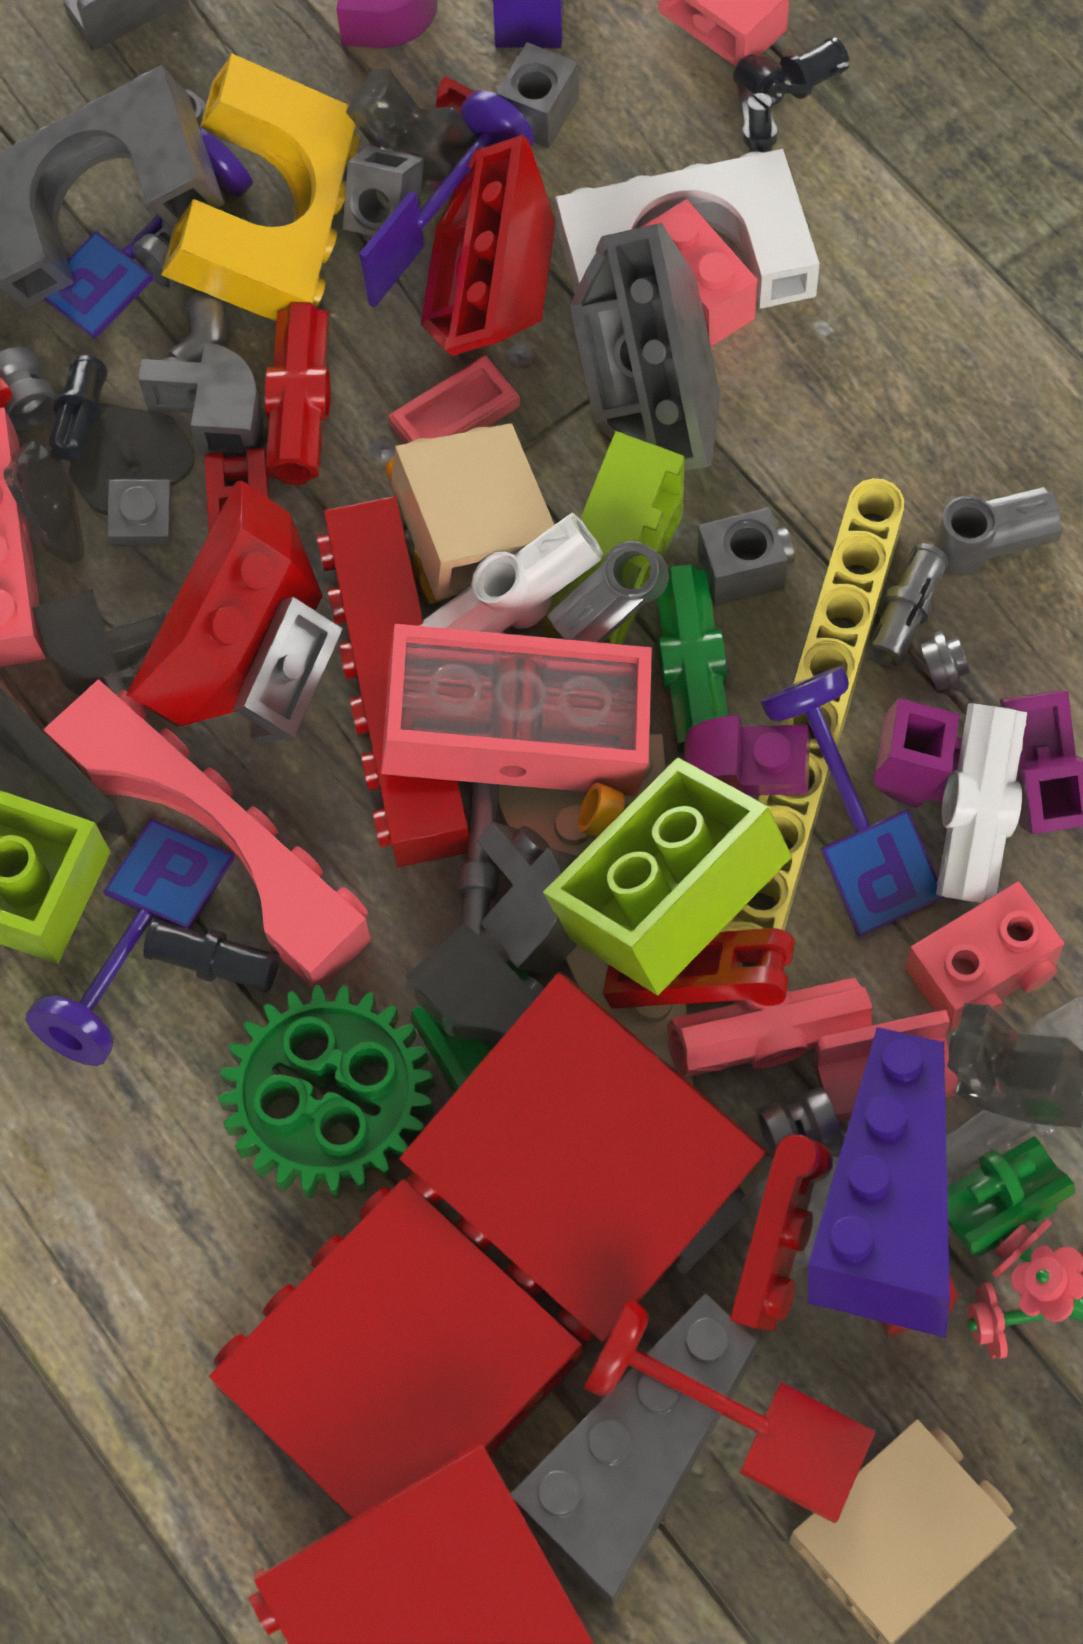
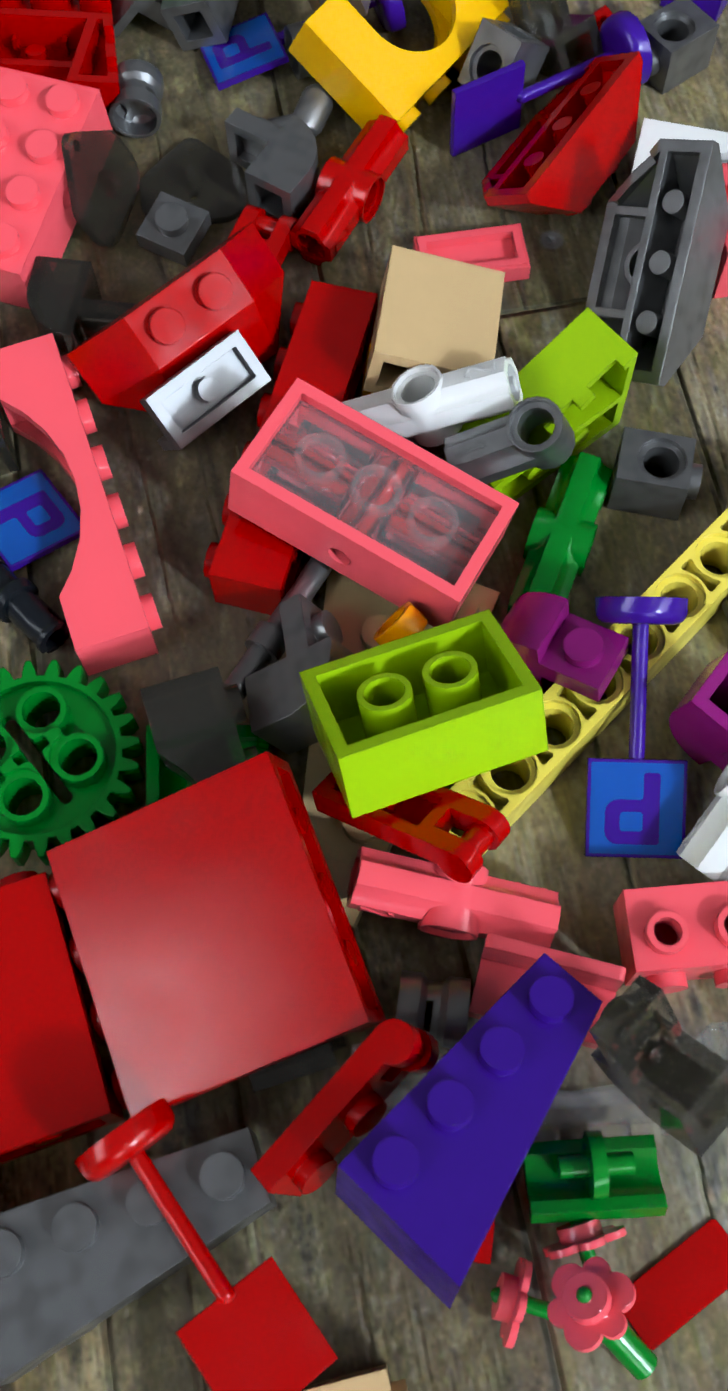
camera: 25 degrees right, 0 degrees up
black axle [49,355,108,463] -> none

